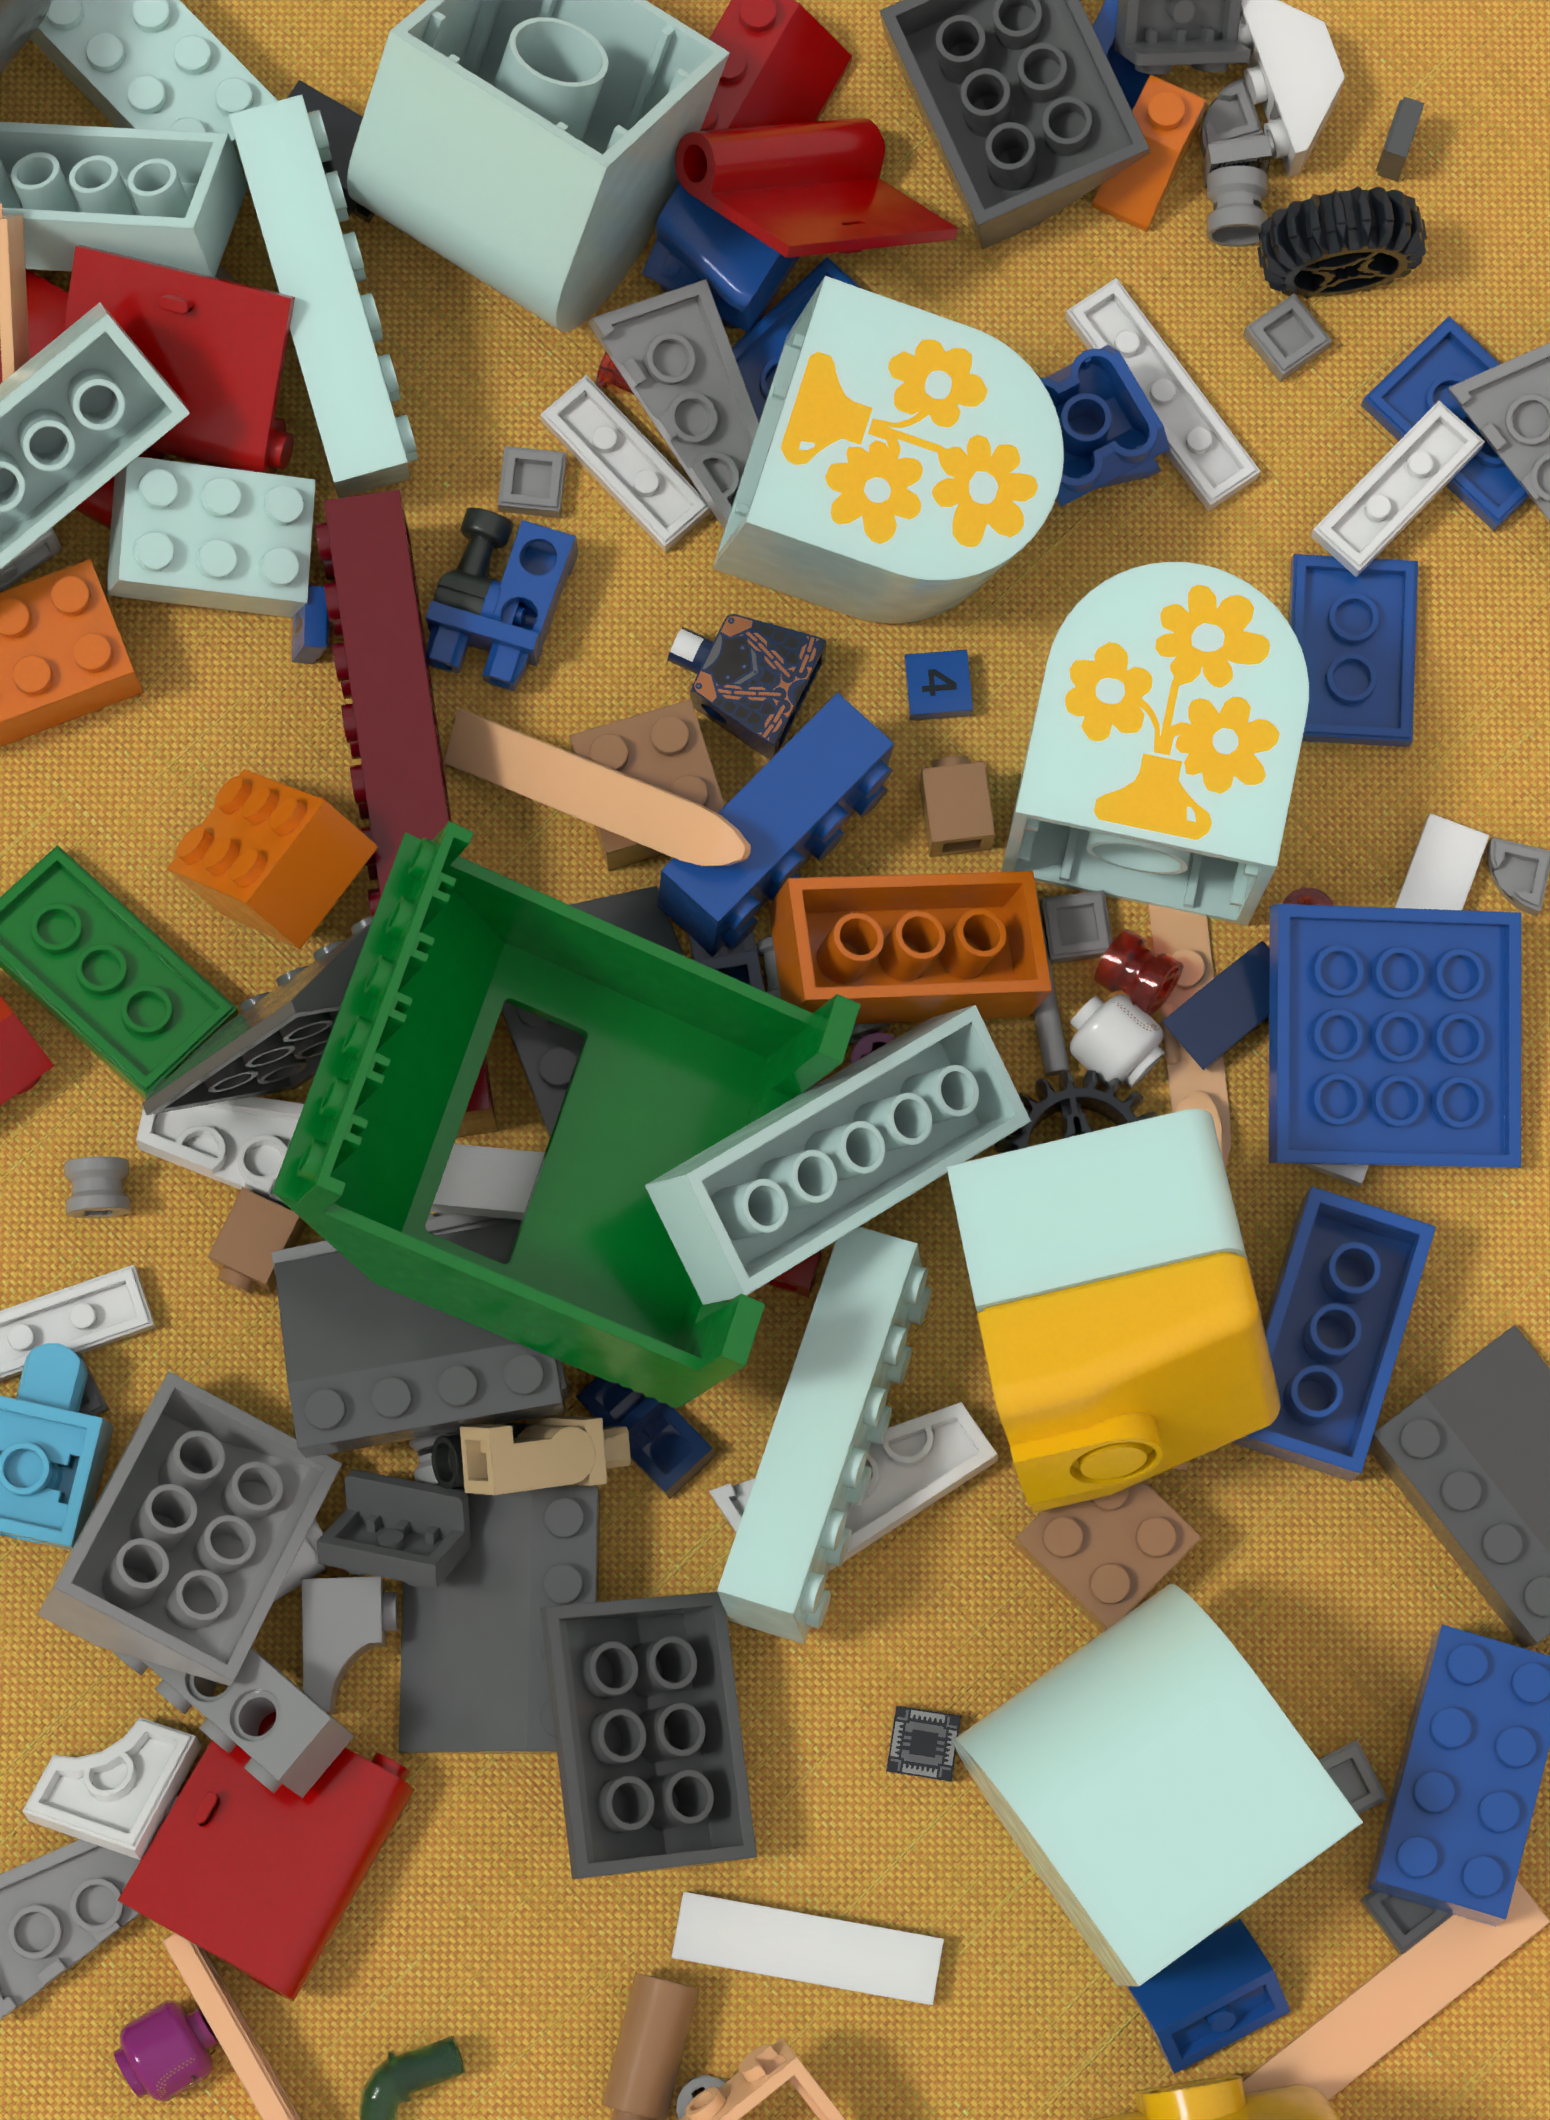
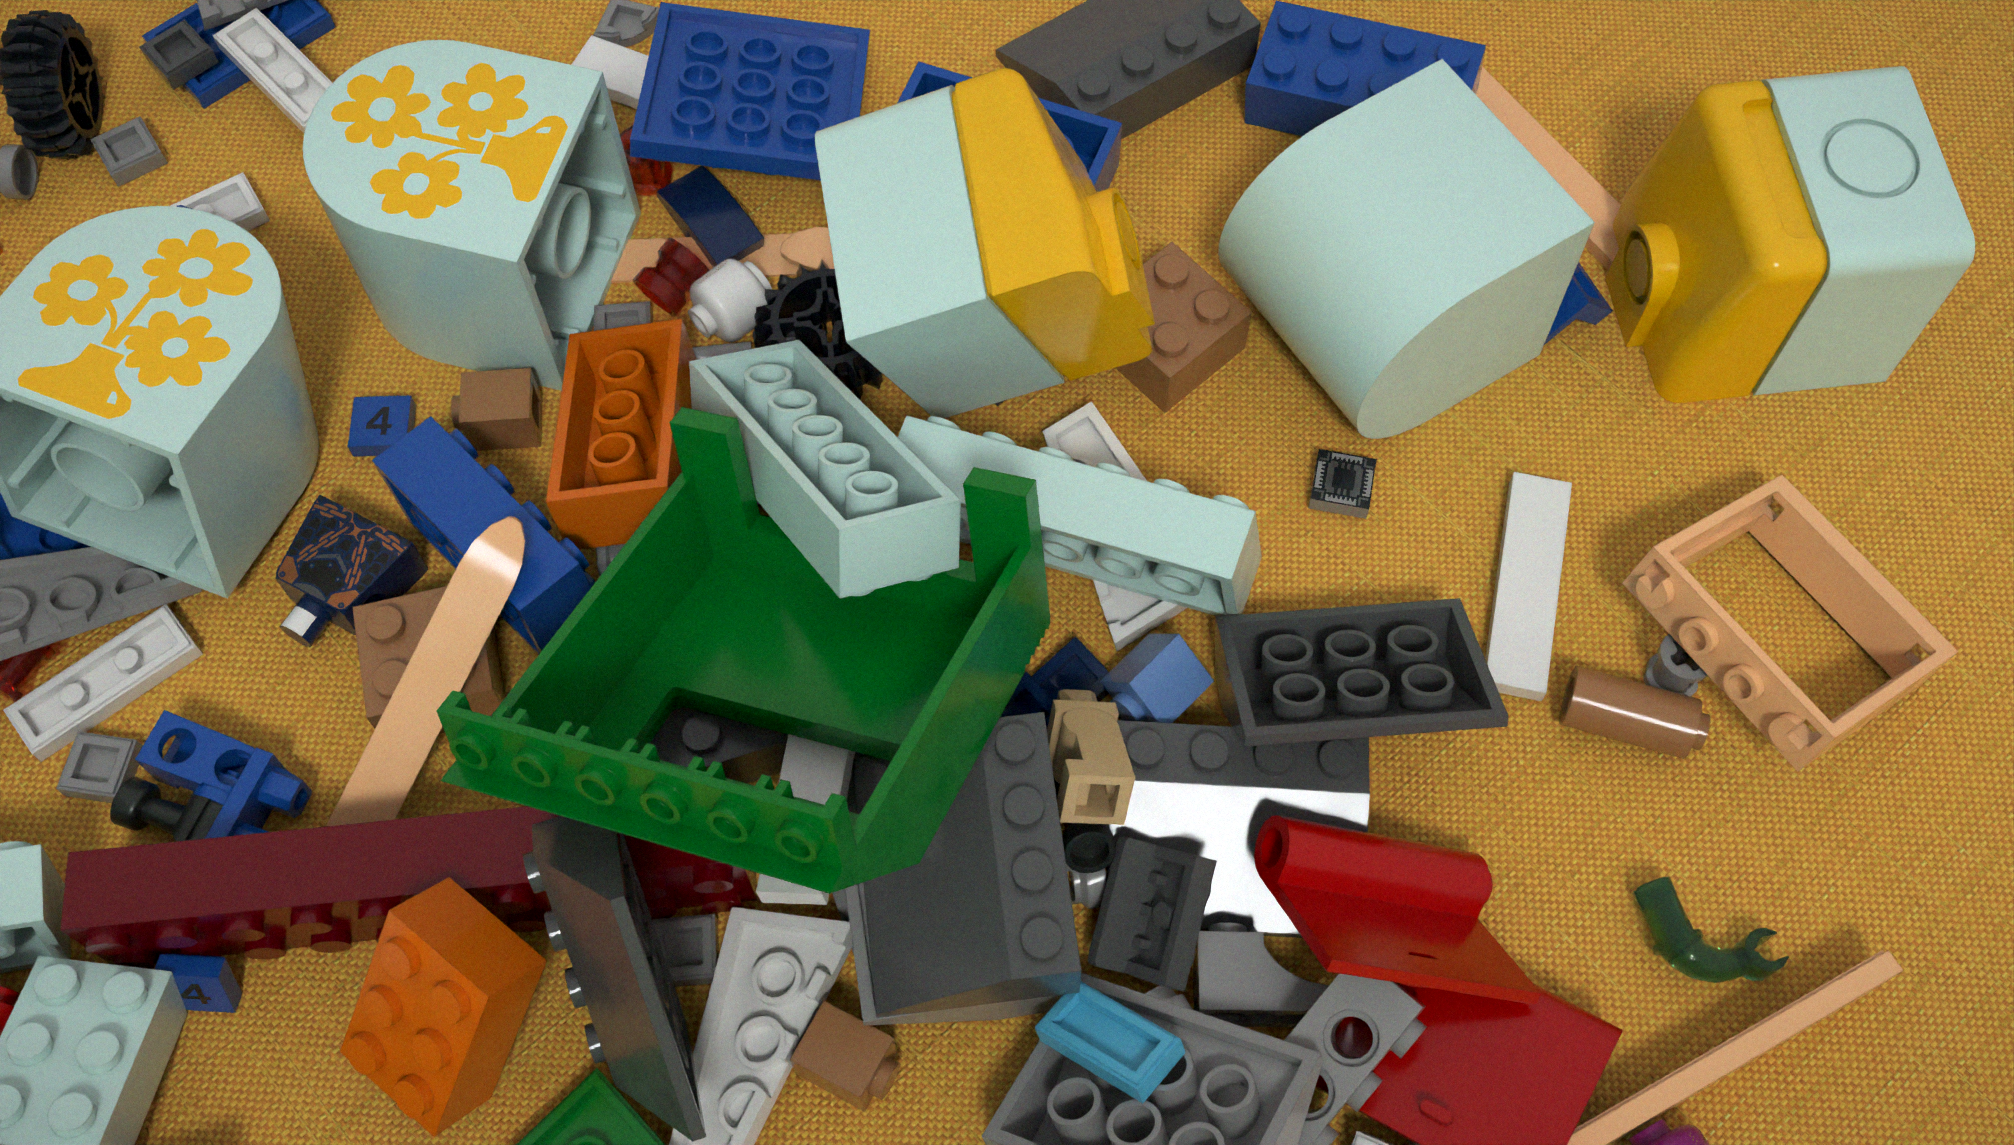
camera: 85 degrees left, 15 degrees down
none -> dark grey tile [139,19,219,90]
none -> medium azure tile [1034,981,1186,1104]
none -> medium blue brick [1100,634,1214,723]
none -> red door [1254,815,1542,1005]

